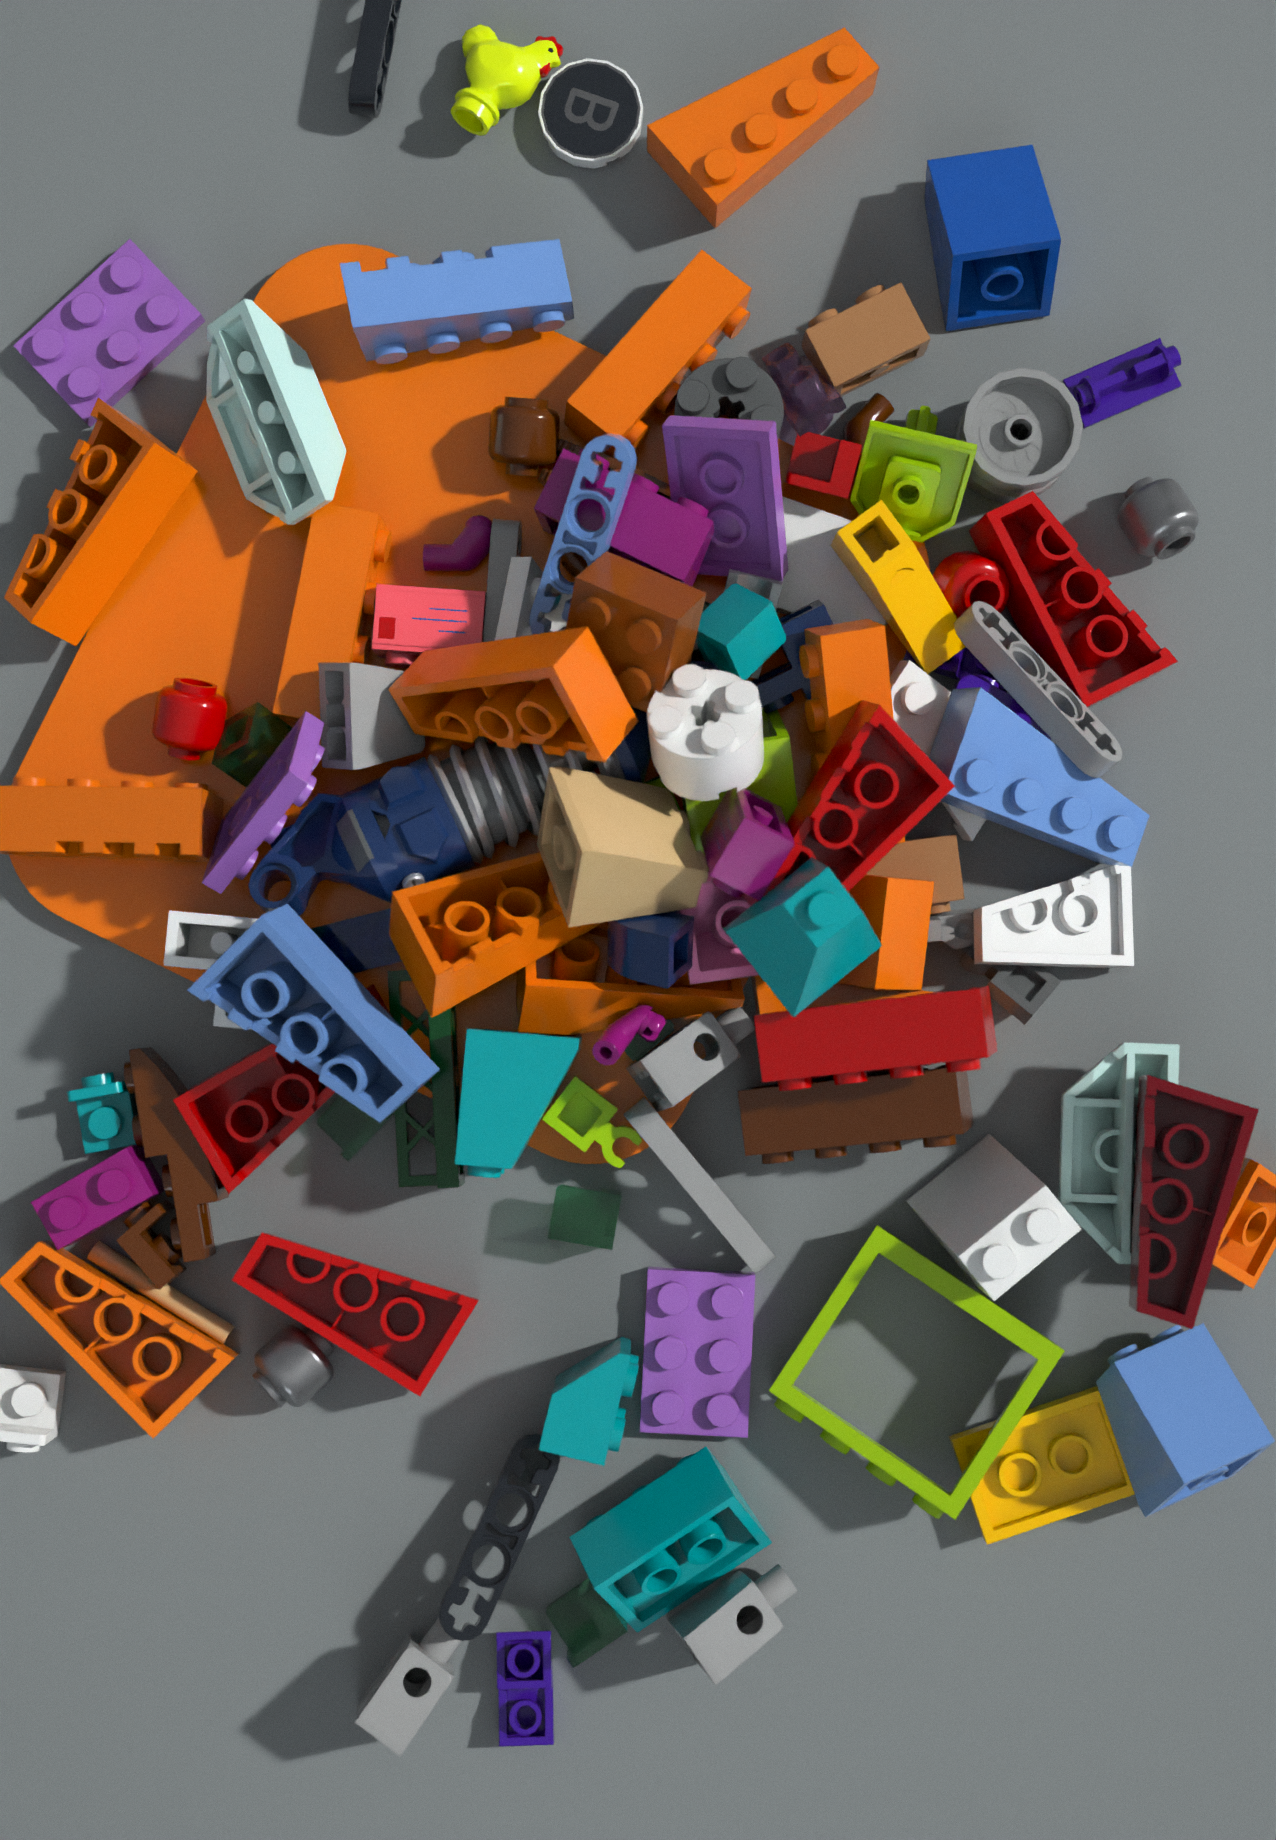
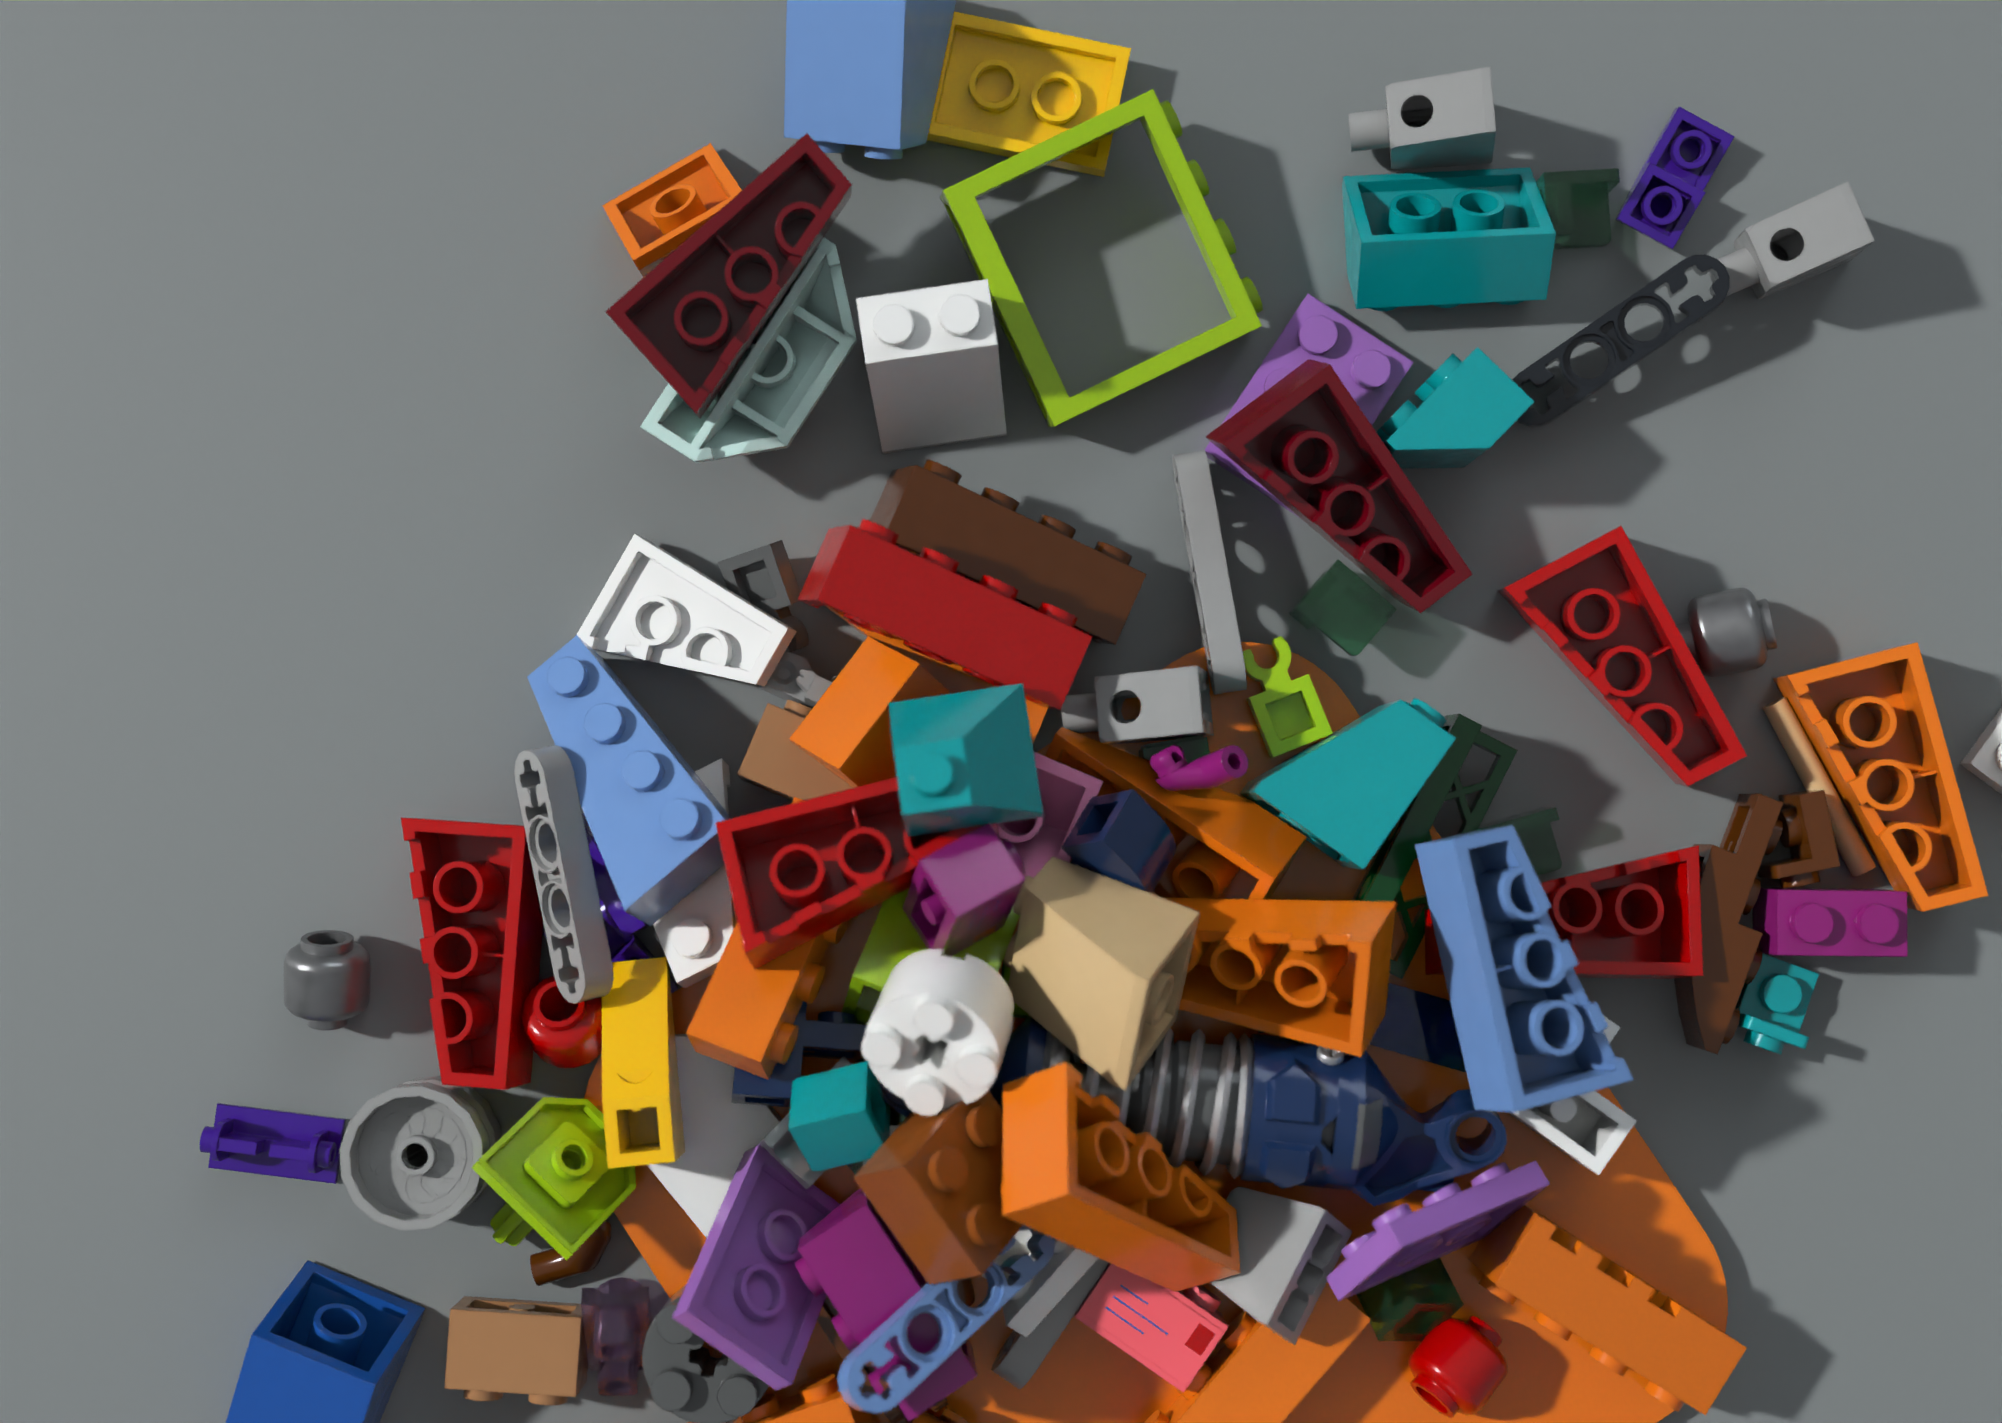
camera: 155 degrees left, 0 degrees up
magenta arm [423,515,492,572] -> none
red panel [785,430,862,499] -> none
none -> dark red wedge [1206,359,1473,613]

